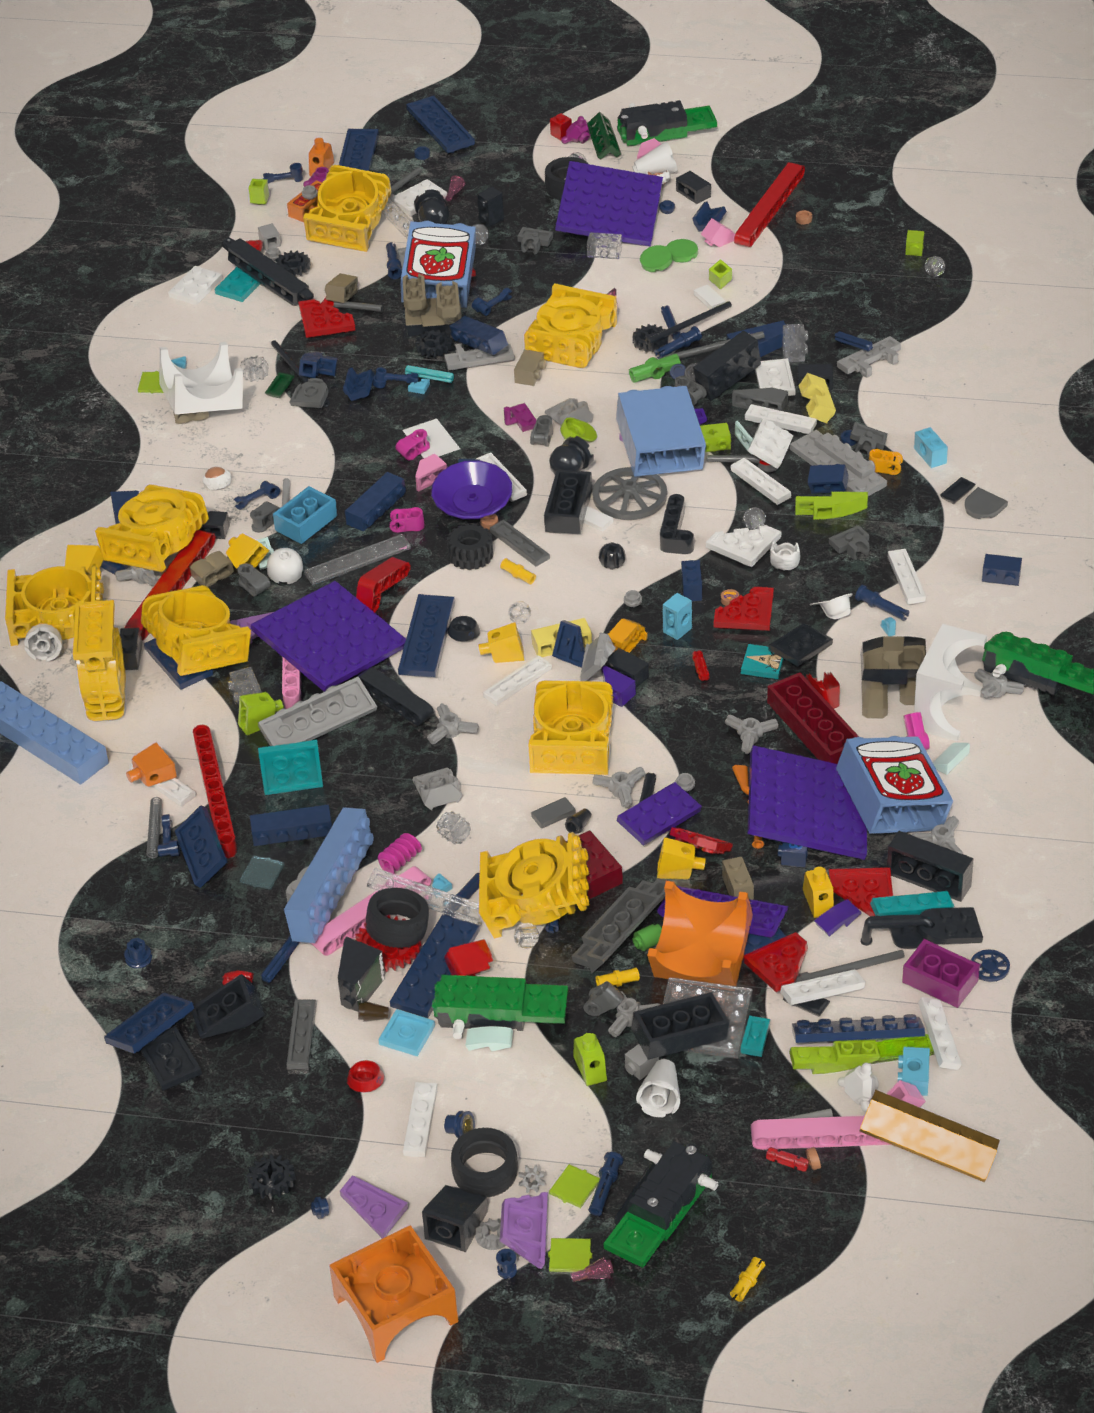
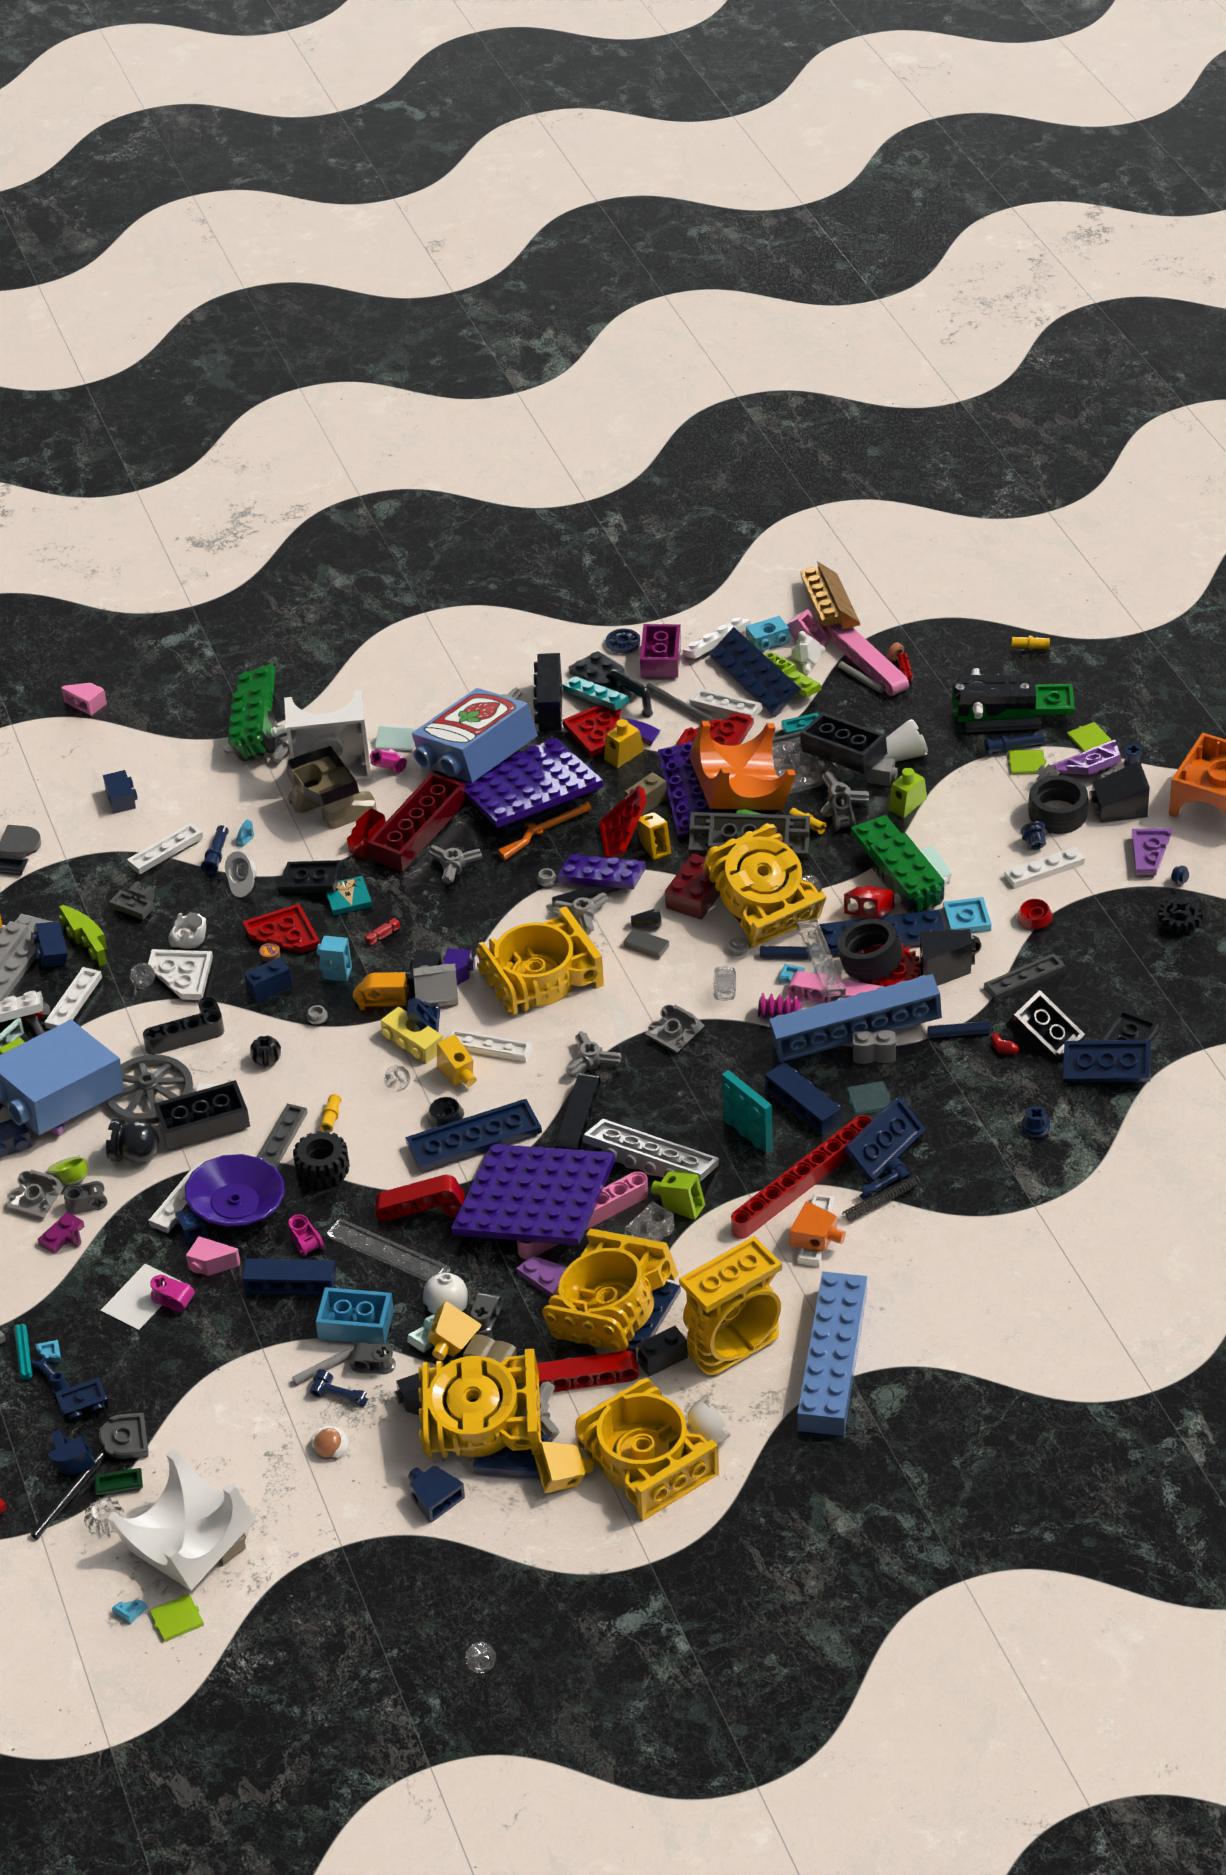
camera: 120 degrees left, 0 degrees up
clear pink cone [571,1256,614,1282] -> none

